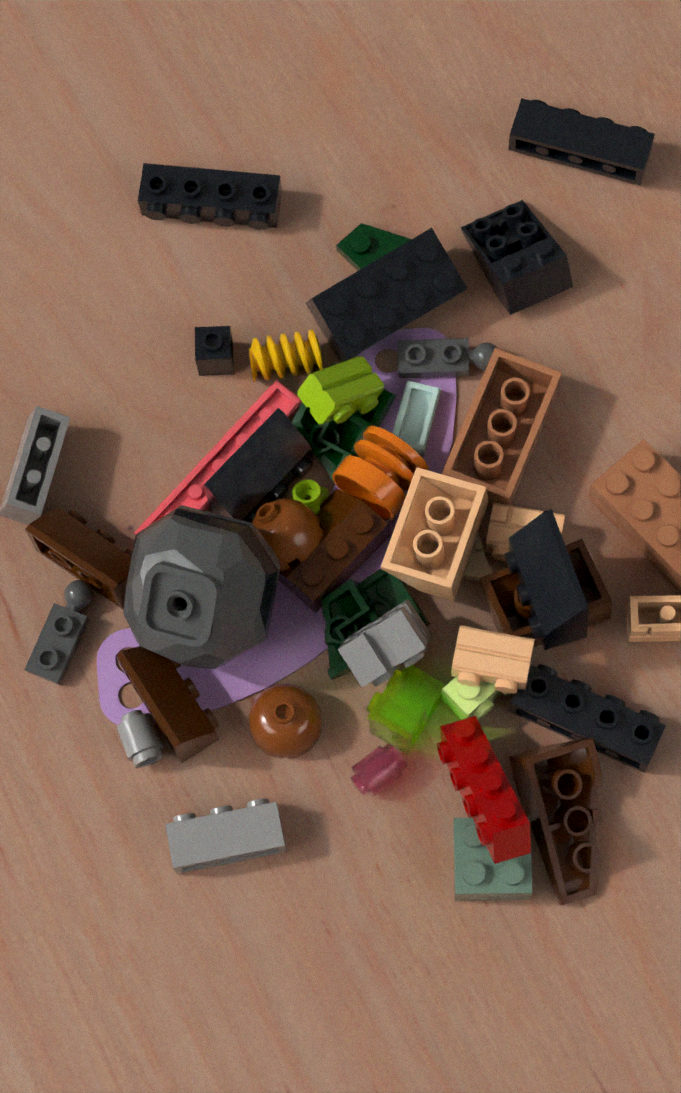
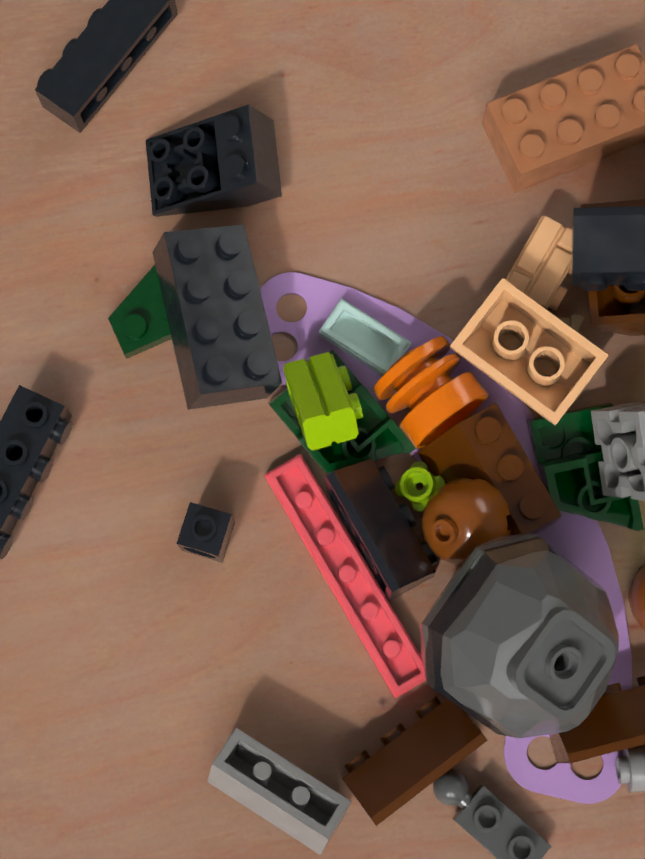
camera: 75 degrees left, 5 degrees up
yellow piece [249,329,323,382] -> none
dark grey plate [398,338,498,378] -> none
nougat brick [442,348,562,507] -> none

